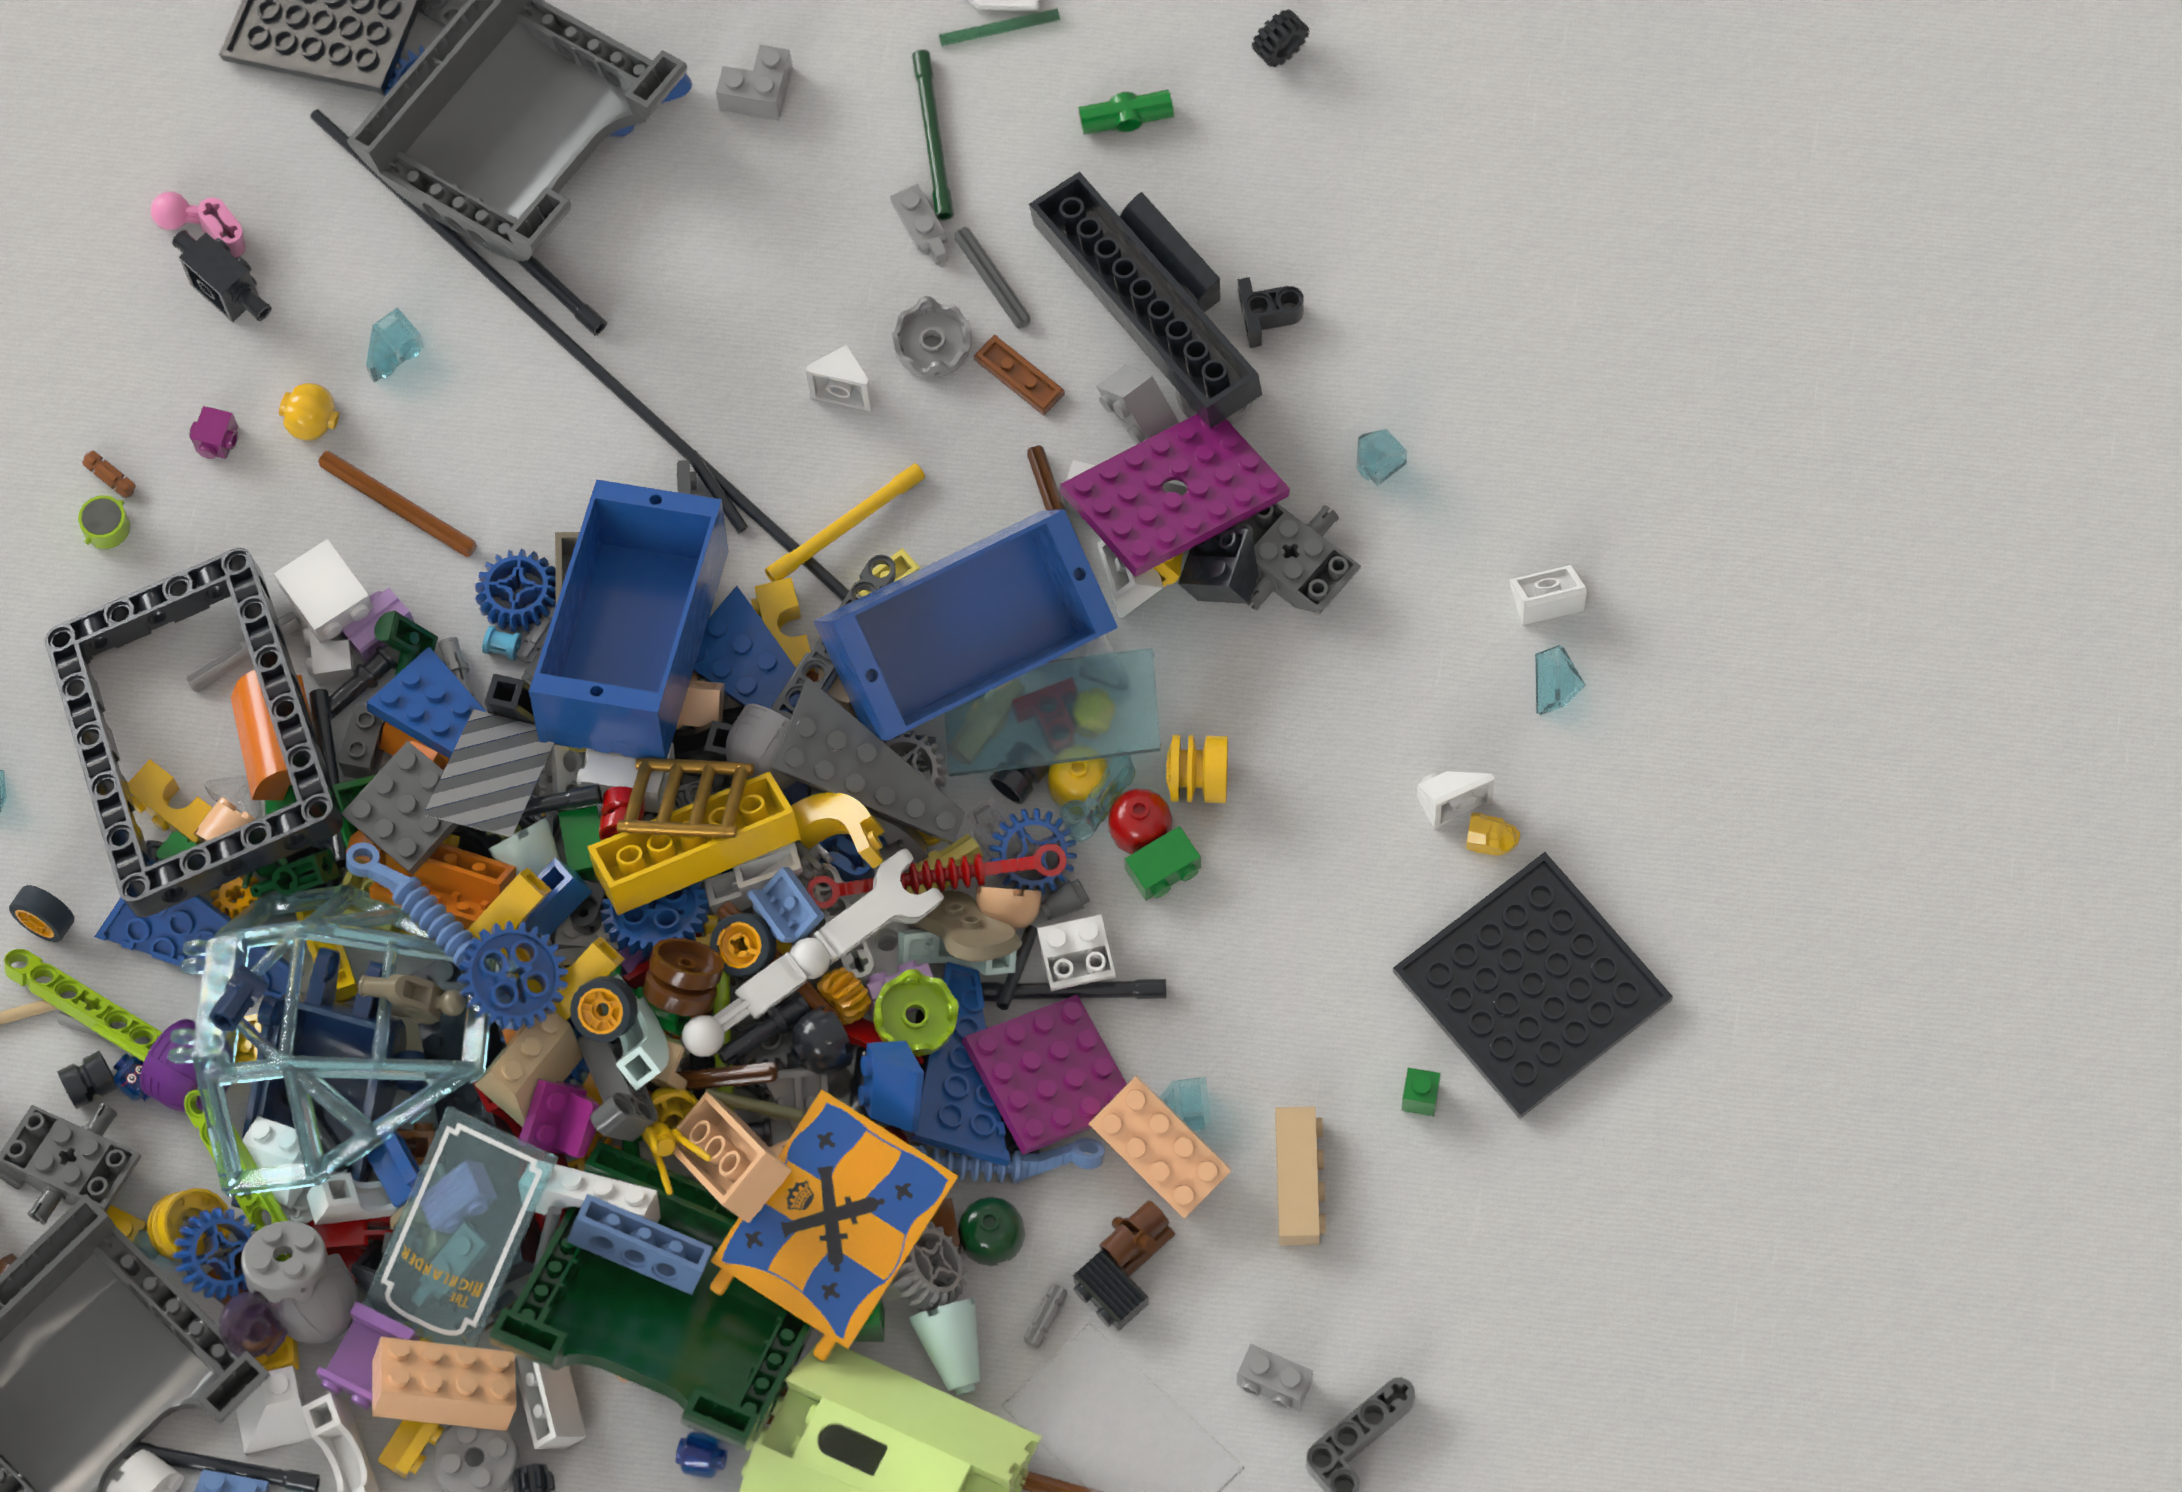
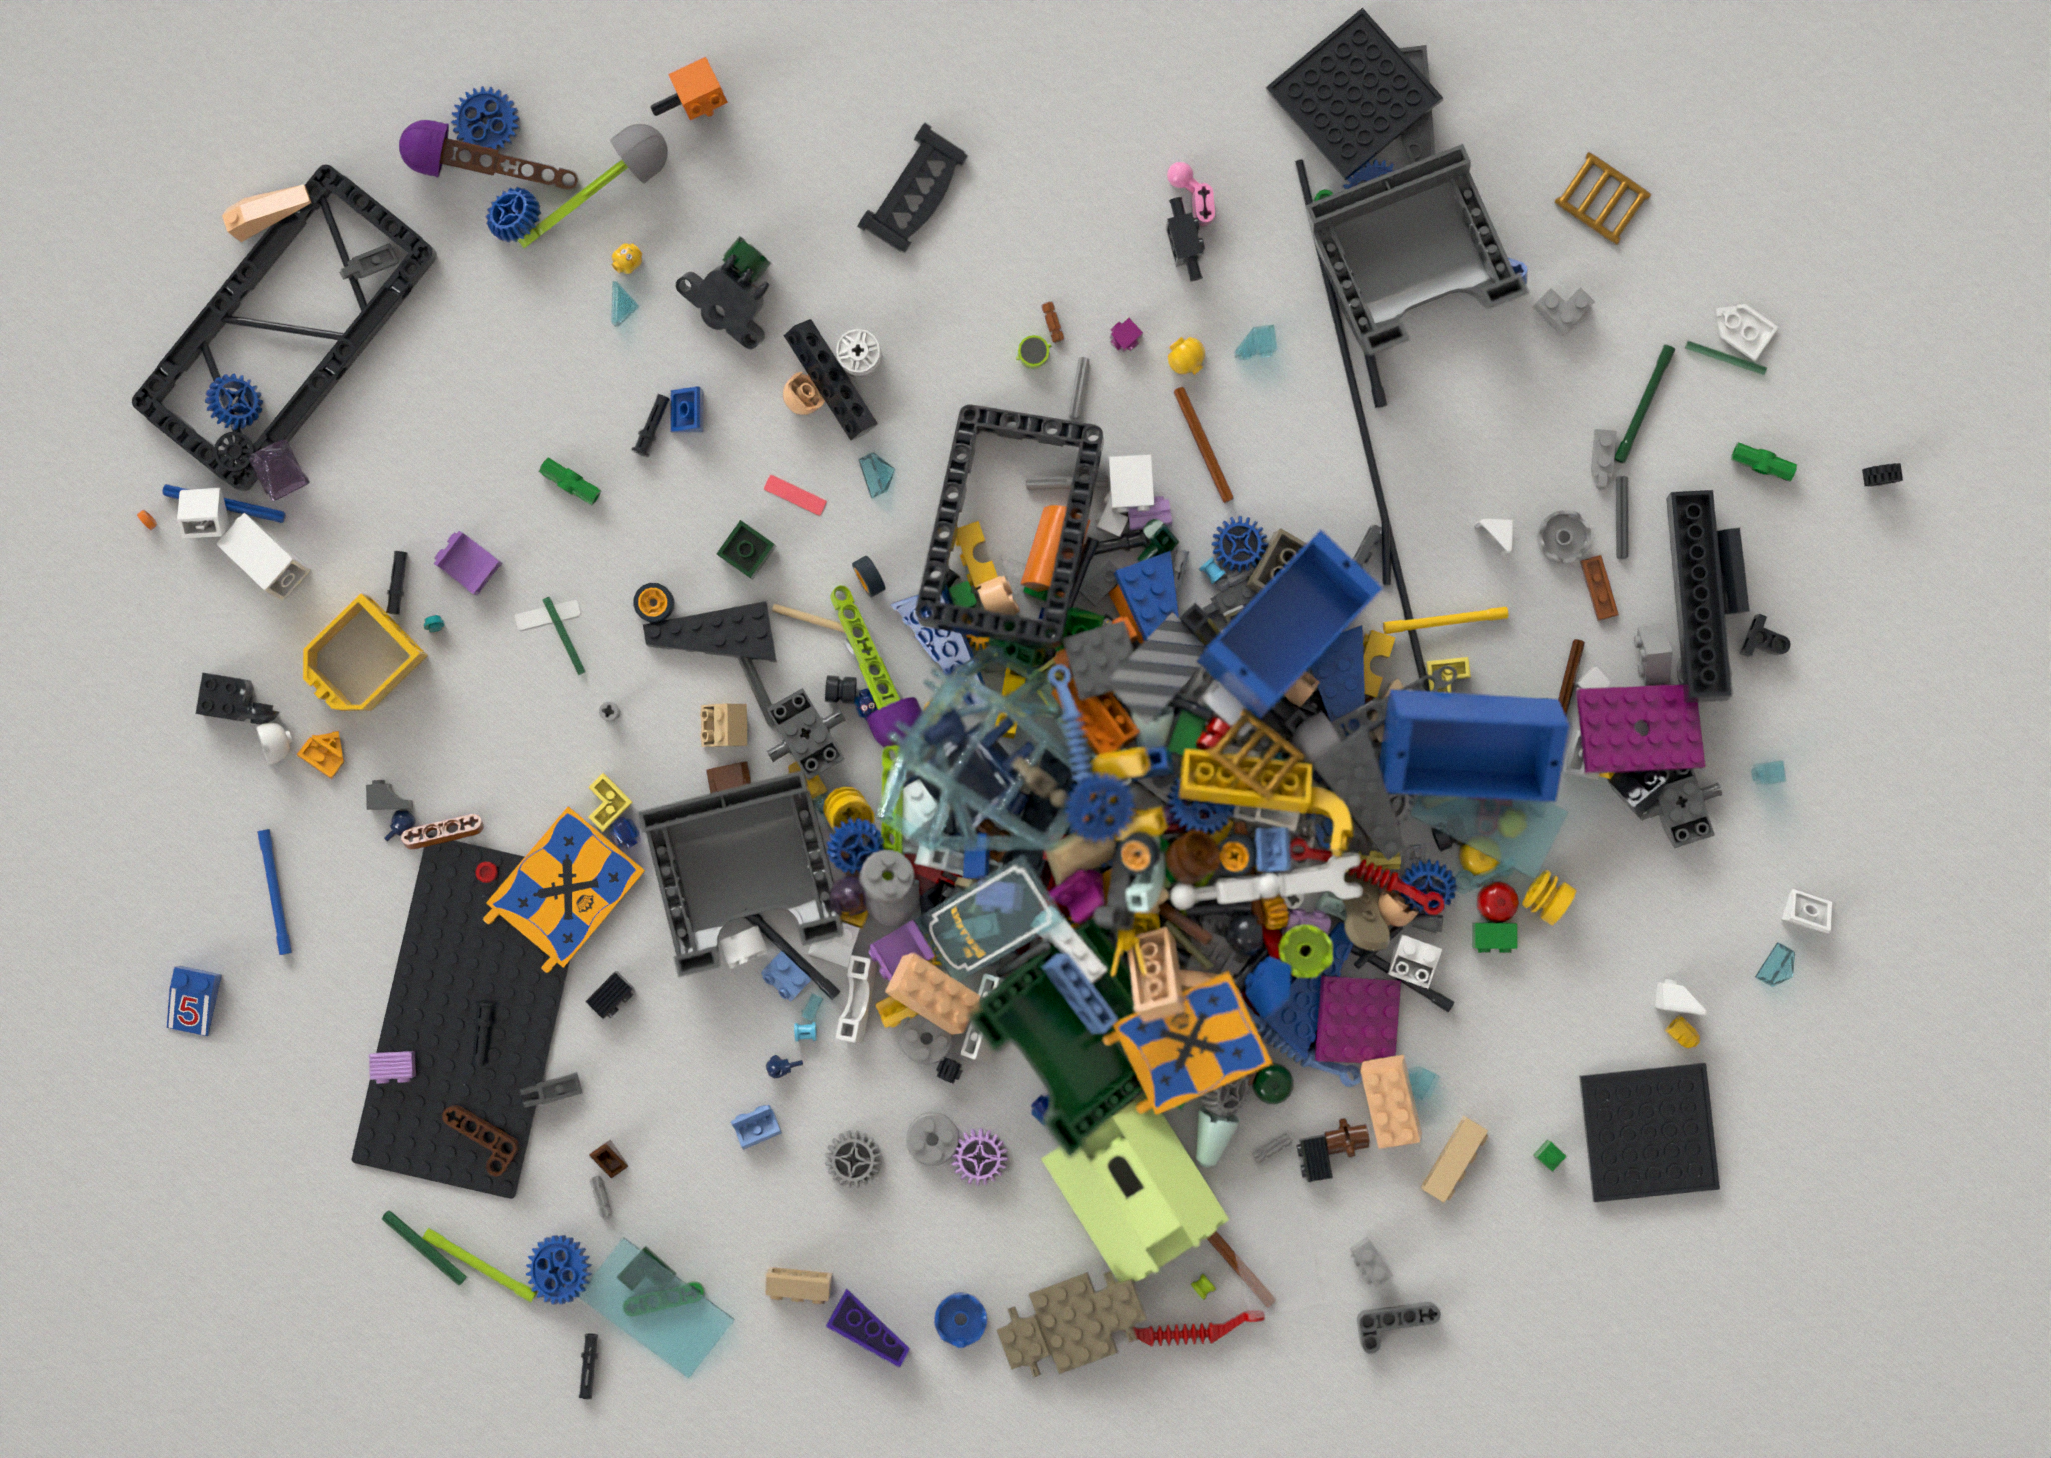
camera: 30 degrees right, 20 degrees up
none -> light grey axle [1069,357,1090,419]

